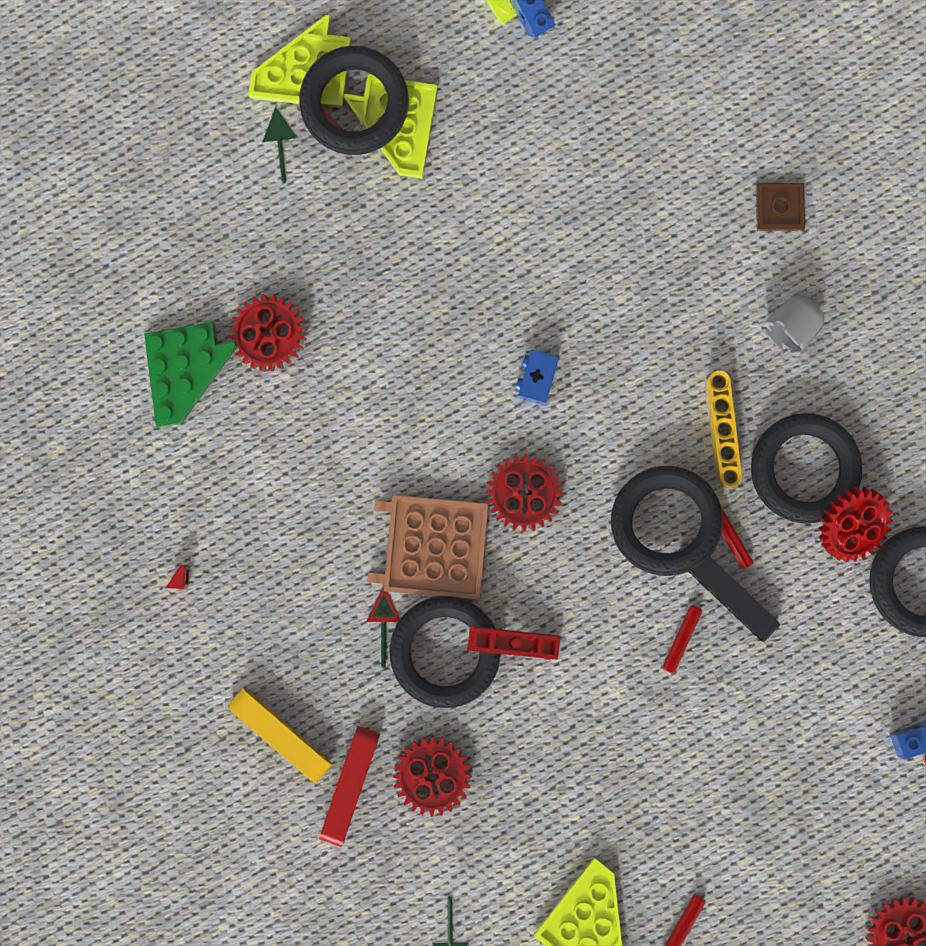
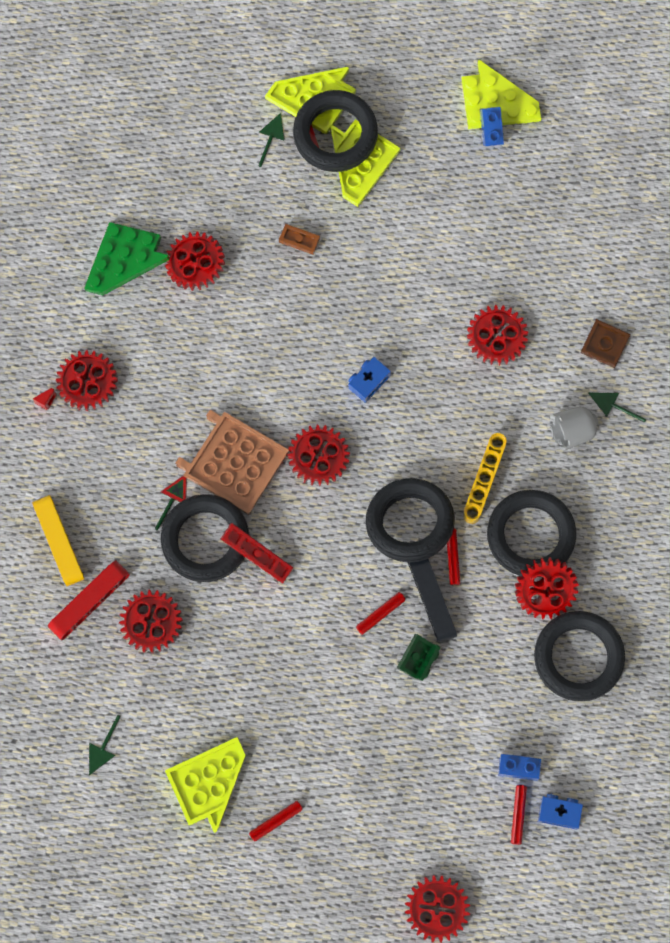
camera: 30 degrees right, 10 degrees down
none -> red gear [56,350,118,411]
none -> dark orange plate [279,224,320,255]
none -> dark green bracket [397,634,441,681]
none -> red gear [467,305,528,366]
none -> dark green piece [588,392,646,422]

